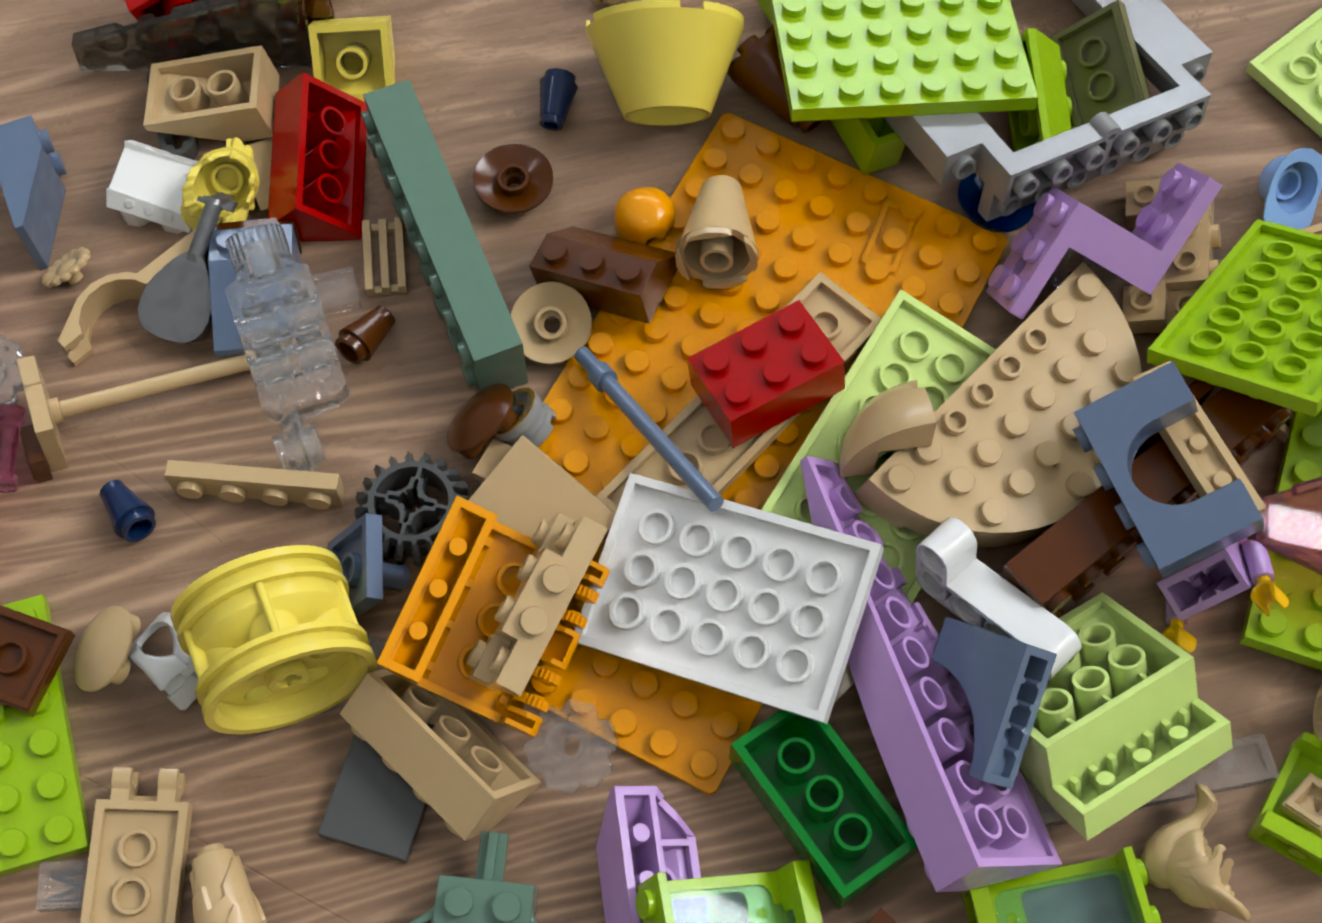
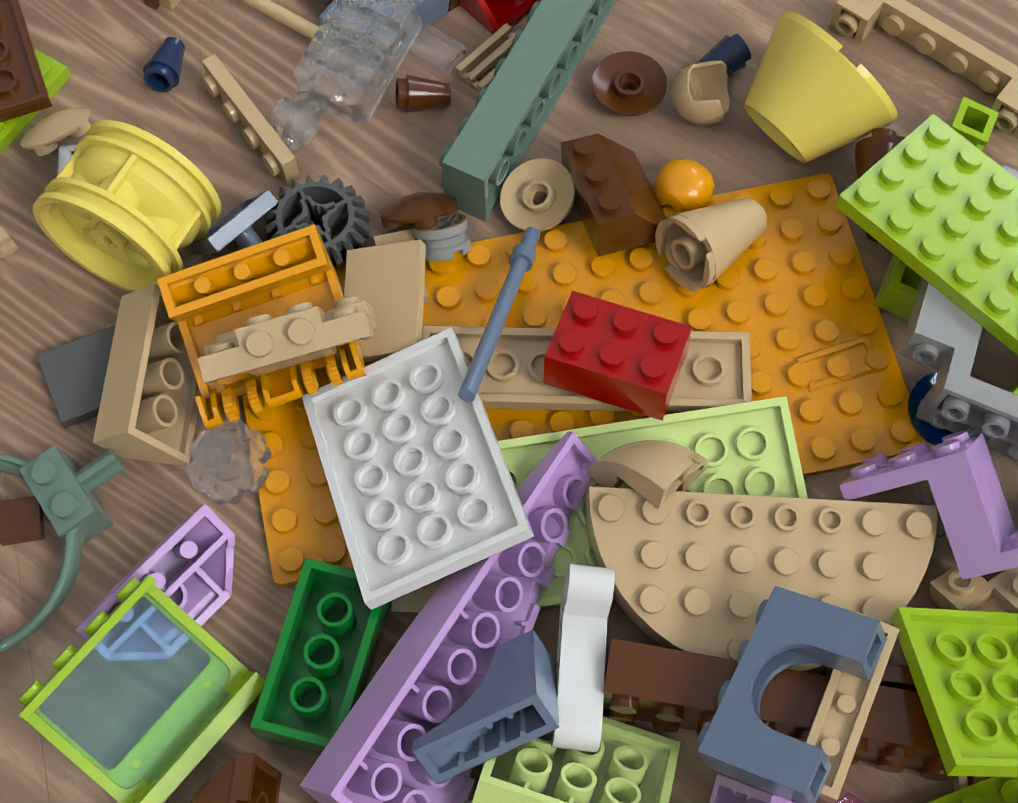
camera: 50 degrees right, 0 degrees up
none -> tan hair [670,61,730,125]

